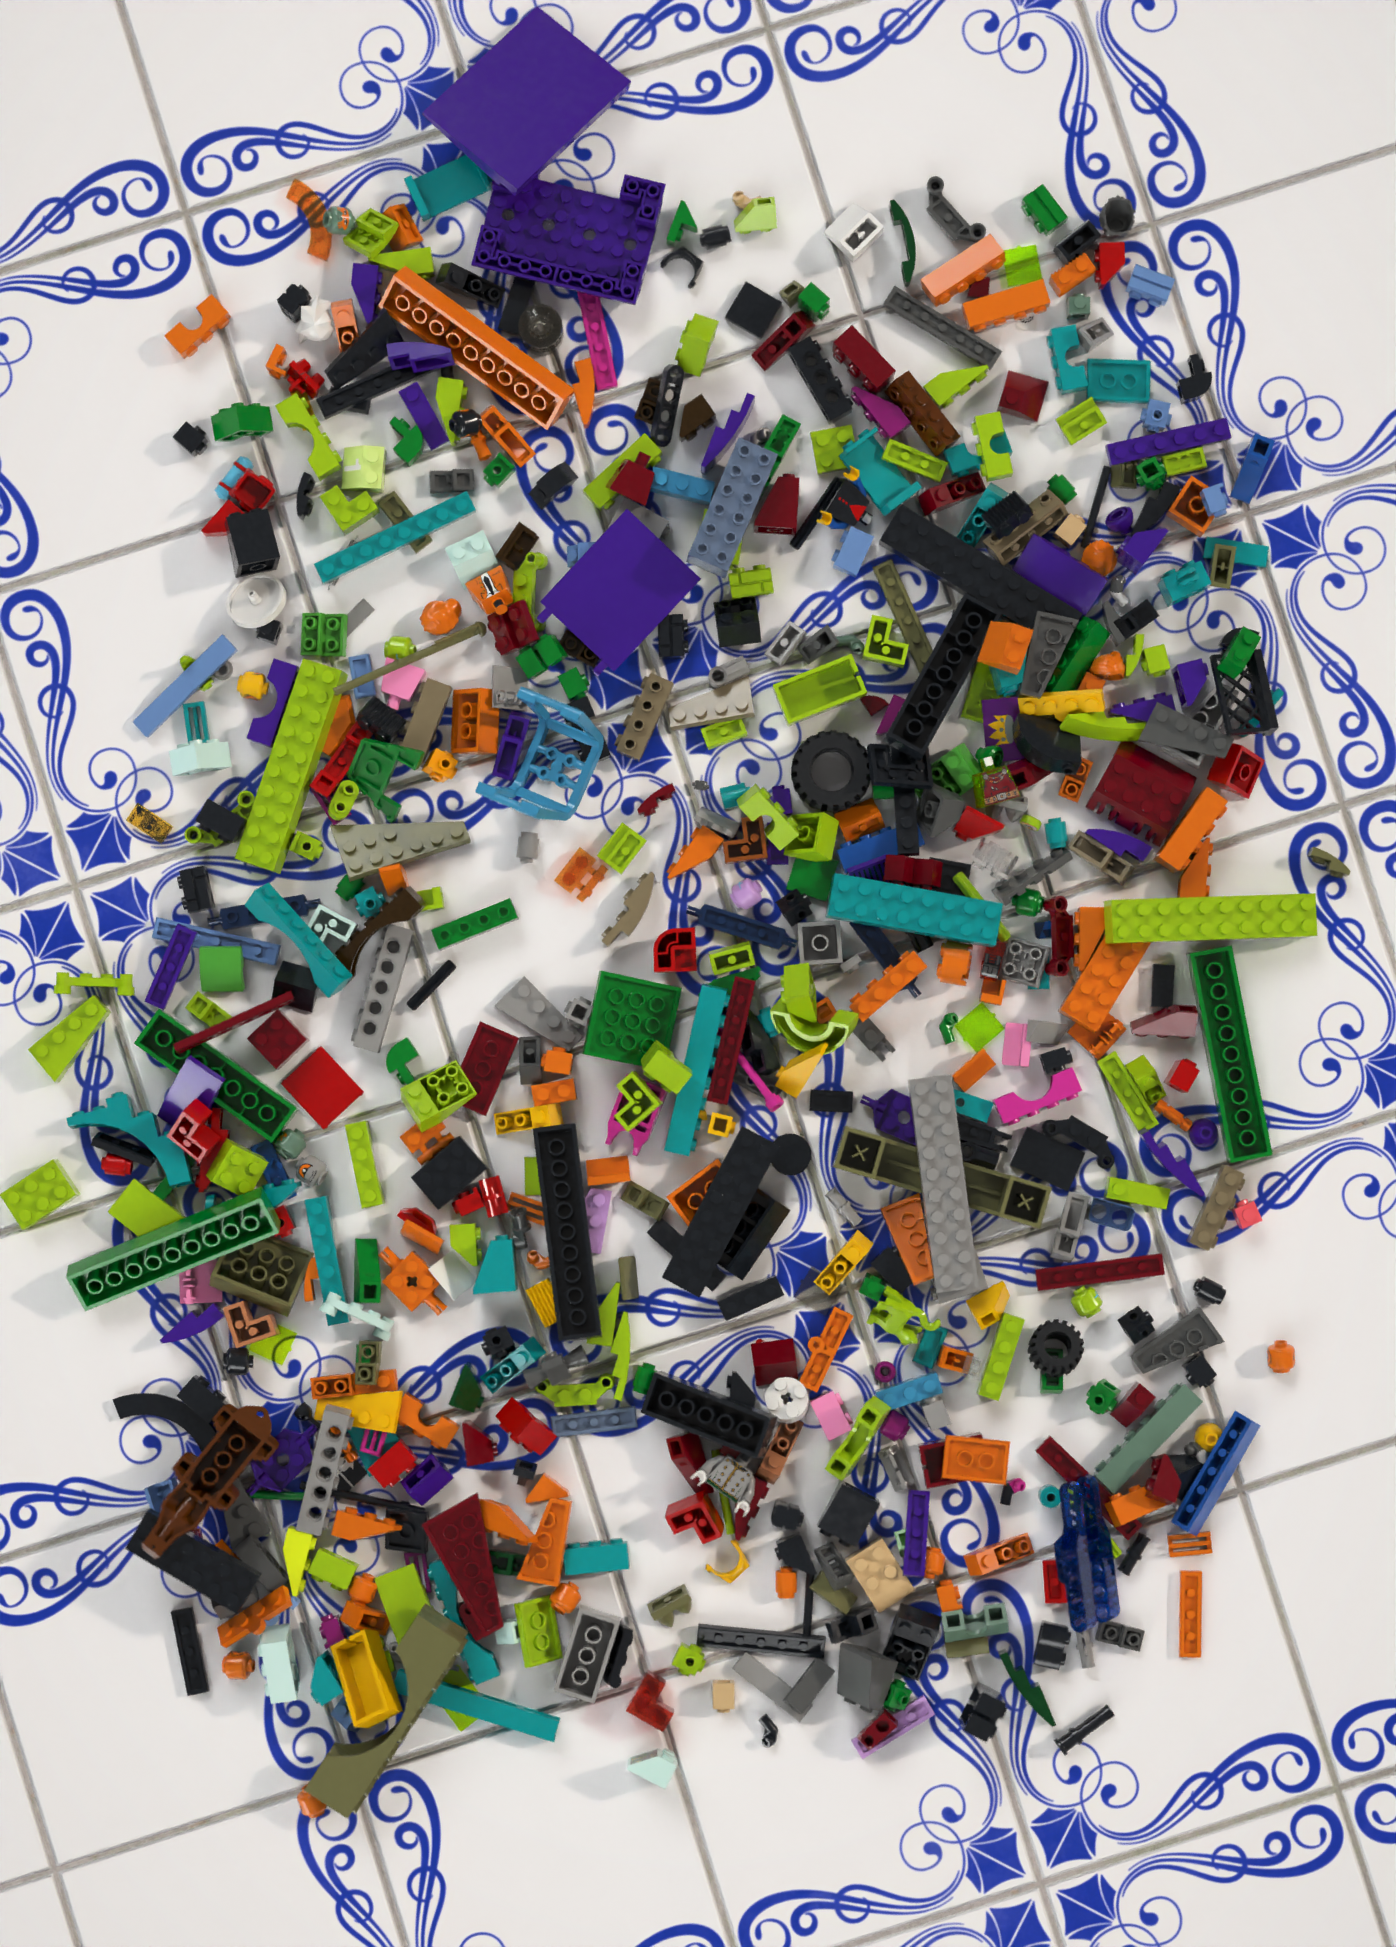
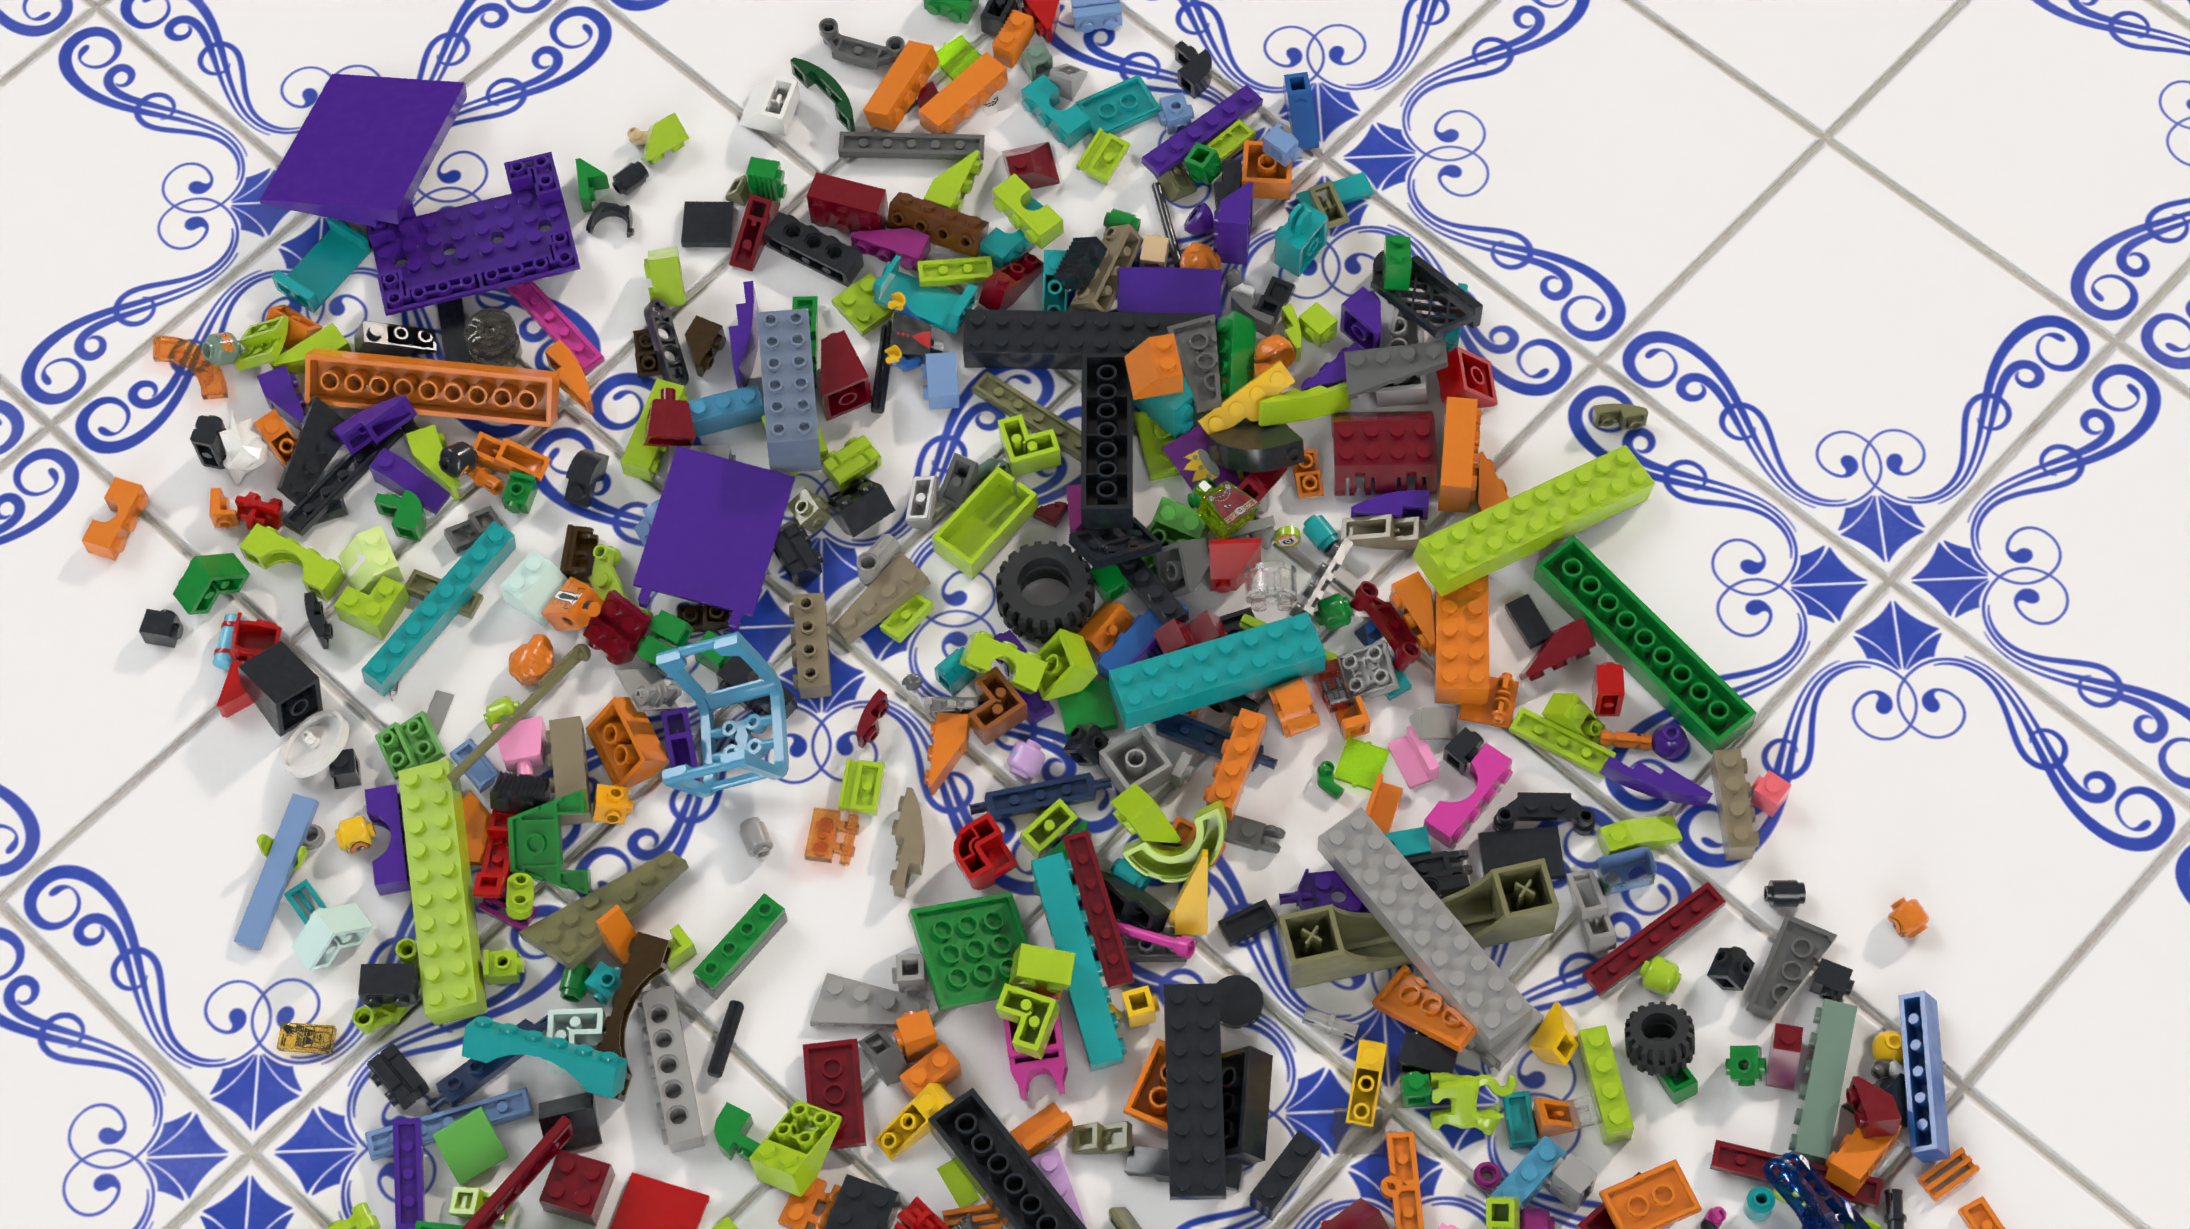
camera: 30 degrees left, 25 degrees down
none -> olive brick [787,488,832,534]

